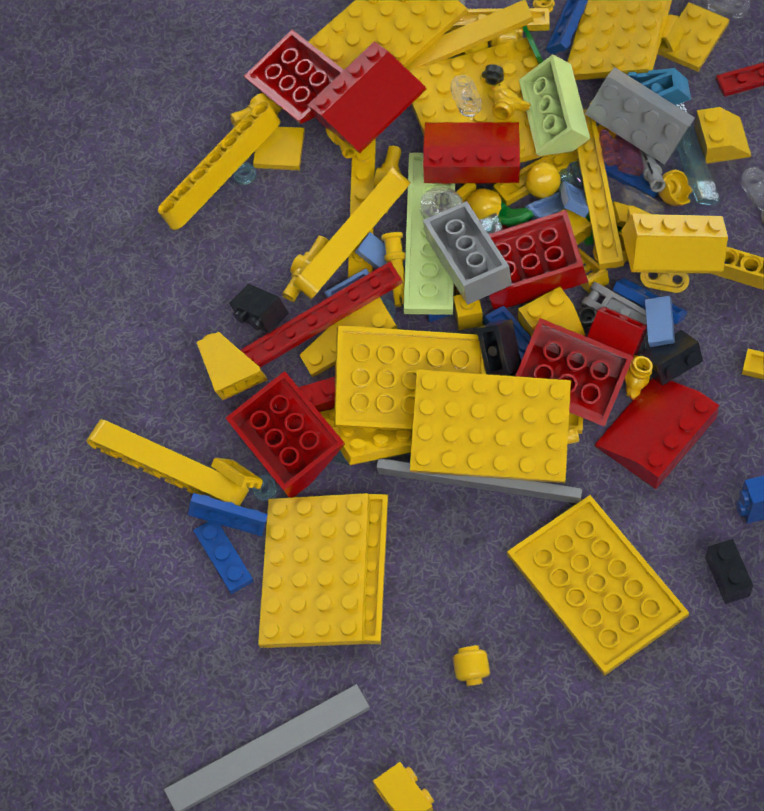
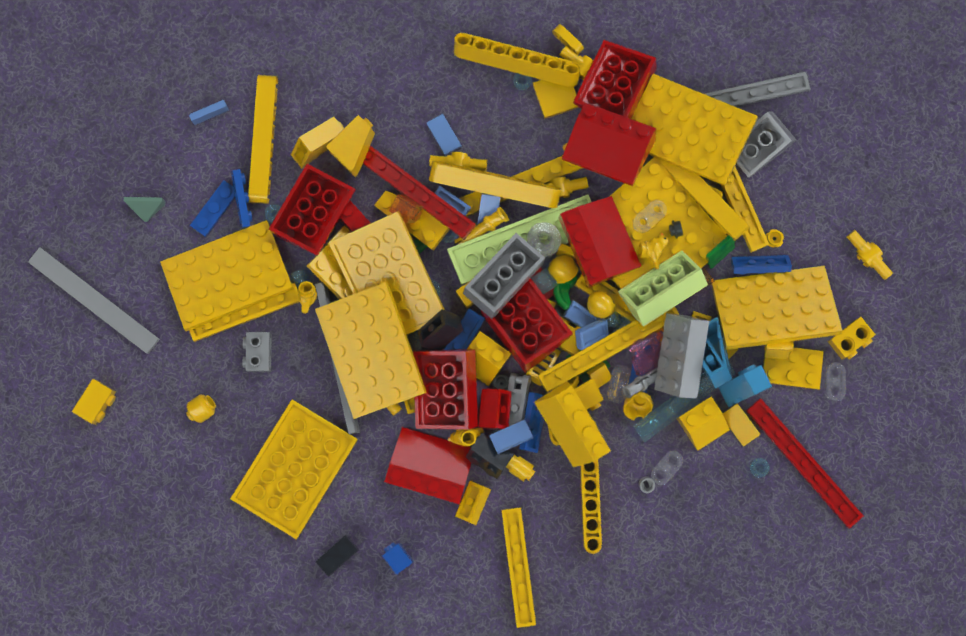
camera: 60 degrees right, 20 degrees up
yellow tile [211,458,263,489] -> none
black brick [229,284,289,334] -> none
none -> sand green slope [124,197,165,222]
none -> medium blue tile [189,100,229,125]
none -> light grey brick [242,332,272,372]
none -> clear light blue plate [290,269,309,286]
none -> yellow slope [291,117,344,169]
none -> yellow animal [298,281,318,313]
none -> clear orange brick [389,194,423,223]
none -> medium blue tile [426,114,462,156]
none -> yellow slope [455,481,491,525]
none -> yellow brick [506,455,535,482]
none -> yellow beam [552,24,584,55]
none -> dark azure wedge [718,364,772,407]
none -> yellow slope [723,404,760,447]

